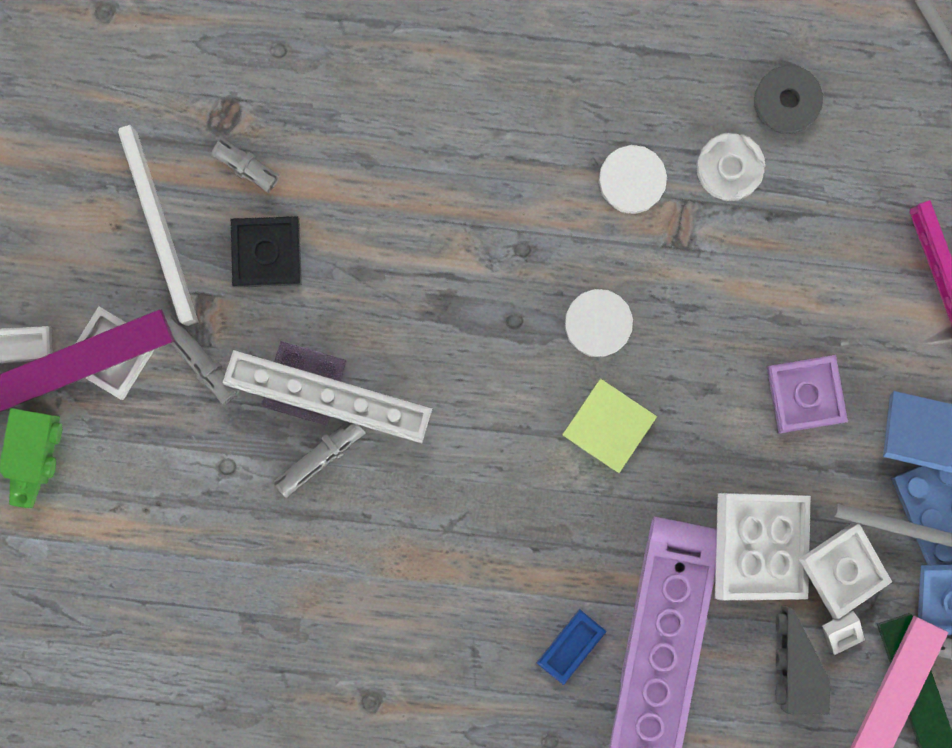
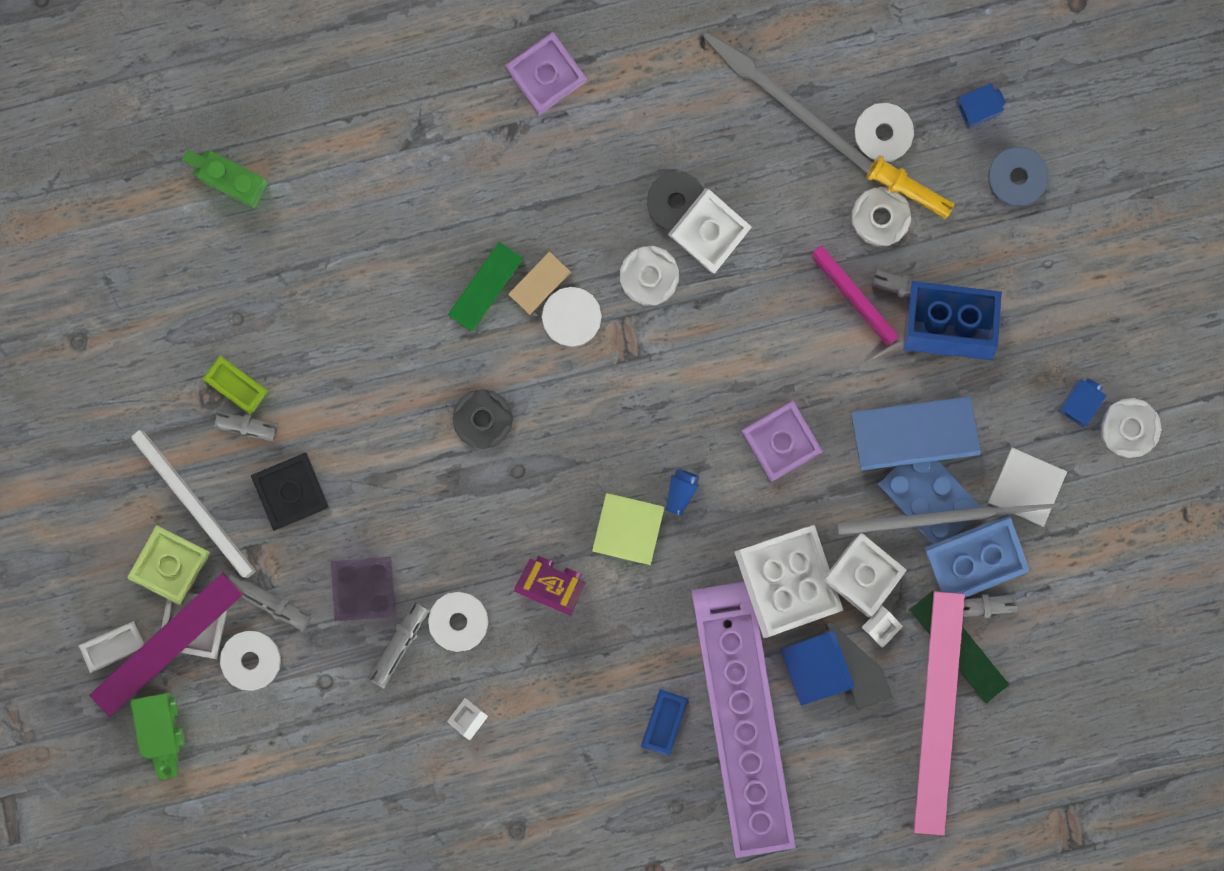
camera: 15 degrees left, 0 degrees up
white tile [223,350,432,443] -> none
white tile [565,289,633,357] -> none
none -> yellowish green tile [127,525,210,606]
none -> lime tile [202,355,269,415]
none -> white tile [220,631,281,691]
none -> white tile [428,592,489,652]
none -> white plate [447,698,488,740]
none -> green tile [448,242,524,333]
none -> dark grey tile [453,389,513,449]
none -> tan tile [508,251,571,316]
none -> magenta slope [514,556,586,616]
none -> blue cone [665,469,699,516]
none -> white plate [668,188,752,274]
none -> blue tile [780,630,855,706]

